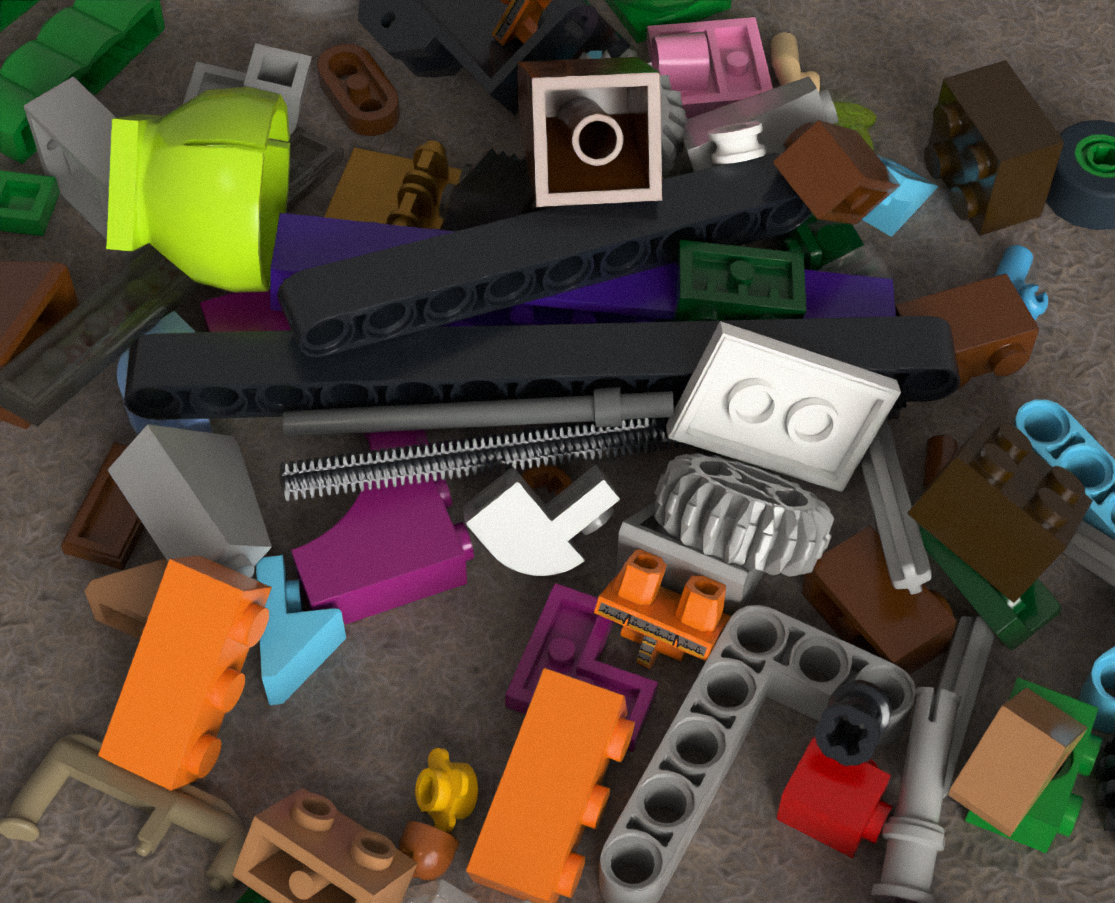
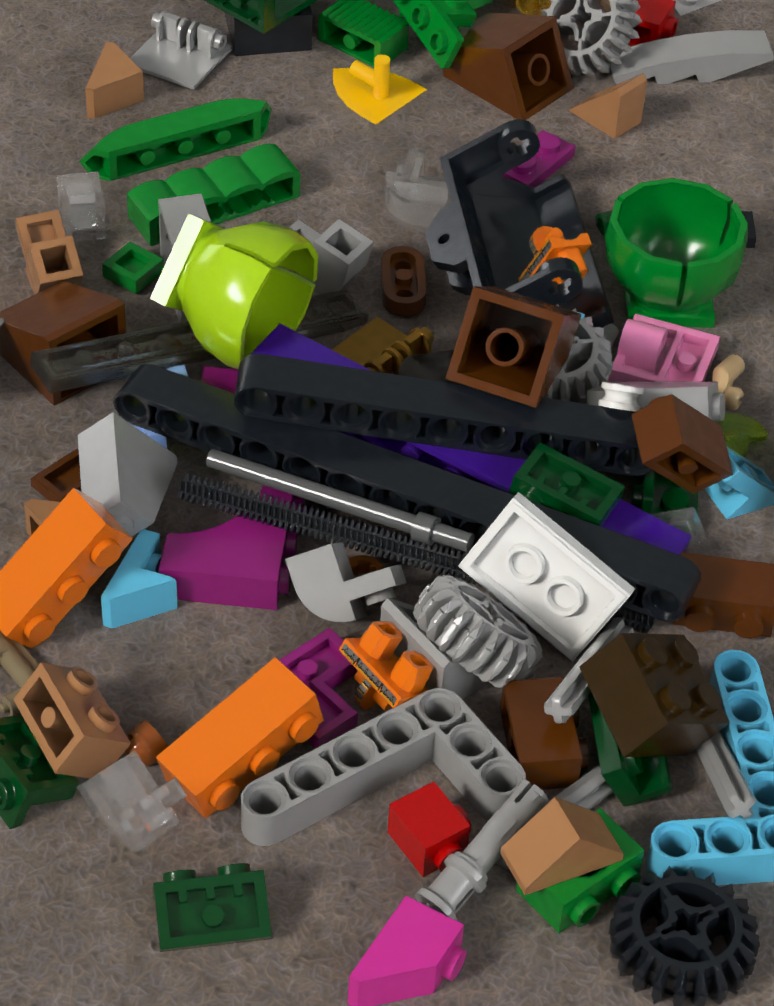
camera: 25 degrees right, 10 degrees down
yellow plate [415,748,478,833] -> none
black bush [814,680,892,766] -> none

